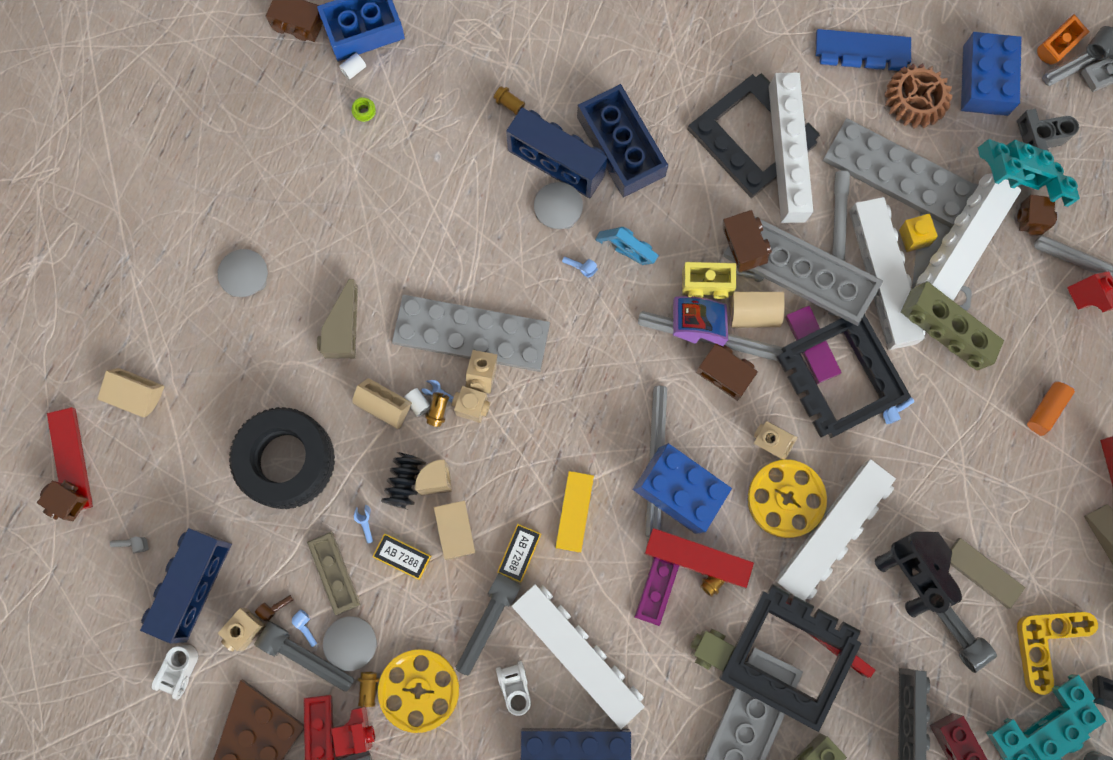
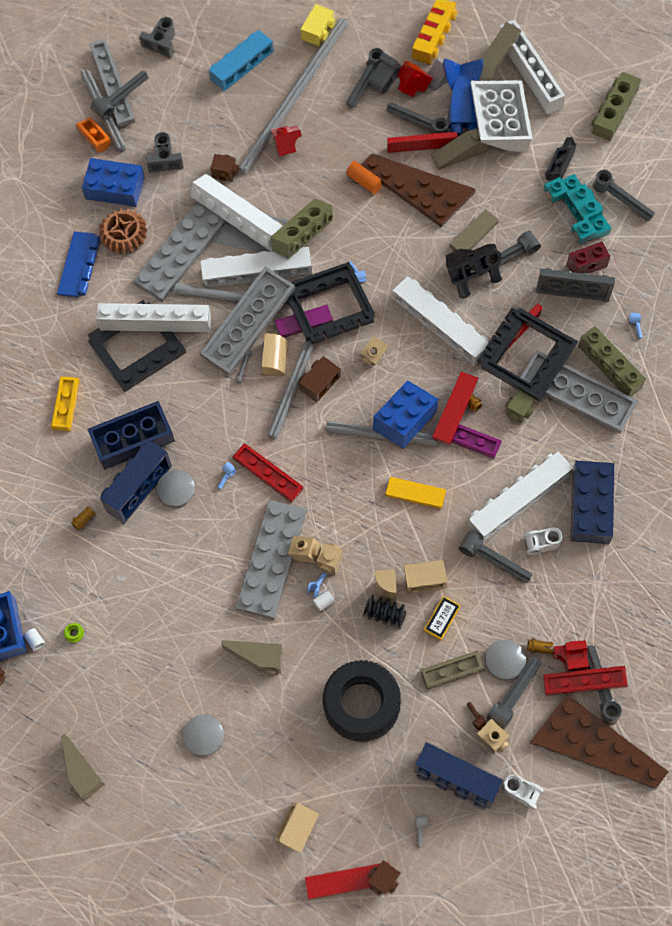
camera: 80 degrees left, 10 degrees down
light blue hand [292,609,317,647] -> none
tan brick [353,378,412,429] -> none
light blue hand [354,505,373,543] -> none
yellow wedge [378,649,459,733] -> none
pearl gold pin [425,392,449,427] -> none
tile [497,524,542,583] -> none
dark azure wing [595,227,659,265] -> none
slope [673,296,728,346] -> none
light yellow brick [682,262,736,299] -> none
reddish brown brick [723,210,772,273] -> none
yellow wedge [747,460,827,538] -> none
yellow brick [899,213,938,252] -> none
teal bracket [977,139,1080,207] -> none
yellow beam [1017,612,1098,695] -> none
none -> yellow tile [51,376,80,431]
none -> dark tan slope [61,734,105,800]
none -> red tile [232,443,304,503]
none -> reddish brown wing [361,153,476,228]

